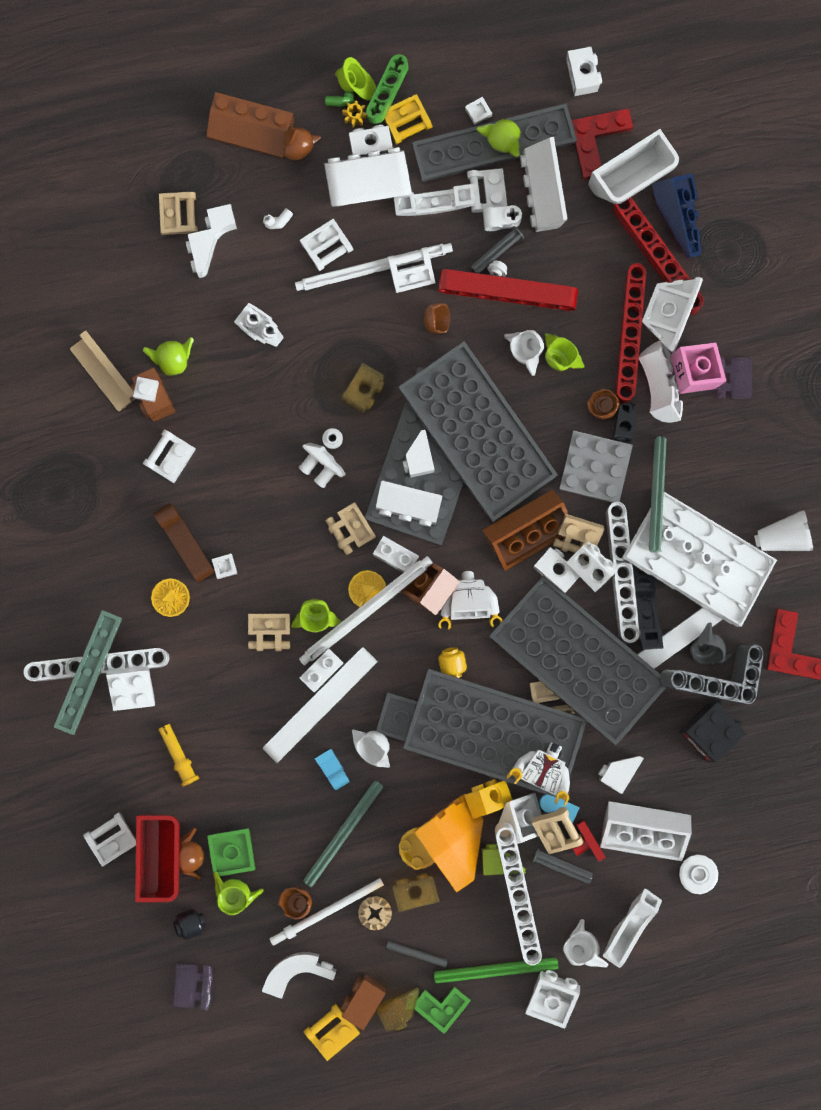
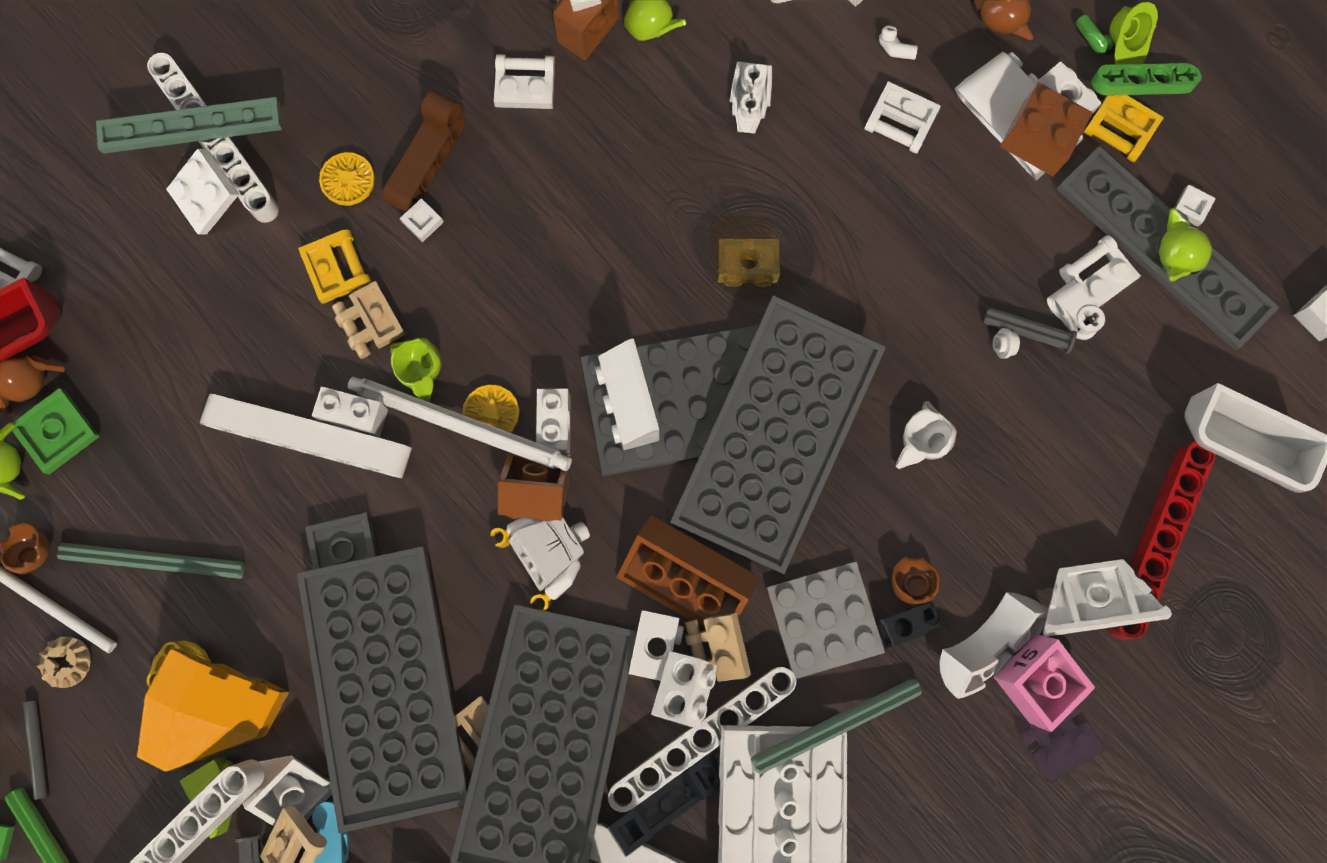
camera: 65 degrees right, 5 degrees down
yellow pin [158,724,199,787] -> none
white piece [295,243,453,291] -> none
white connector [299,443,346,488] -> none
medium azure leg [315,749,350,790] -> none
white plate [322,428,343,449] -> none
tan plate [325,502,376,555] -> none
yellow gear [342,101,367,128] -> none
white piece [352,729,390,768] -> none
white plate [388,247,435,293] -> none
clear yellow brick [392,873,439,912] -> none
white slope [394,184,476,216] -> none
white slope [403,430,435,478] -> none
dark orange hair [423,303,450,334] -> none
red beam [438,269,578,311] -> none
yellow head [438,647,467,678] -> none
yellow brick [464,779,512,819] -> none
white torso [506,742,570,806] -> none
white slope [520,137,567,232] -> none
lime piece [545,333,585,371] -> none
red plate [571,108,633,180] -> none
red beam [615,263,646,403] -> none
dark blue wedge [652,173,701,258] -> none
none -> yellow plate [298,229,372,304]
none -> dark orange brick [1000,82,1093,177]

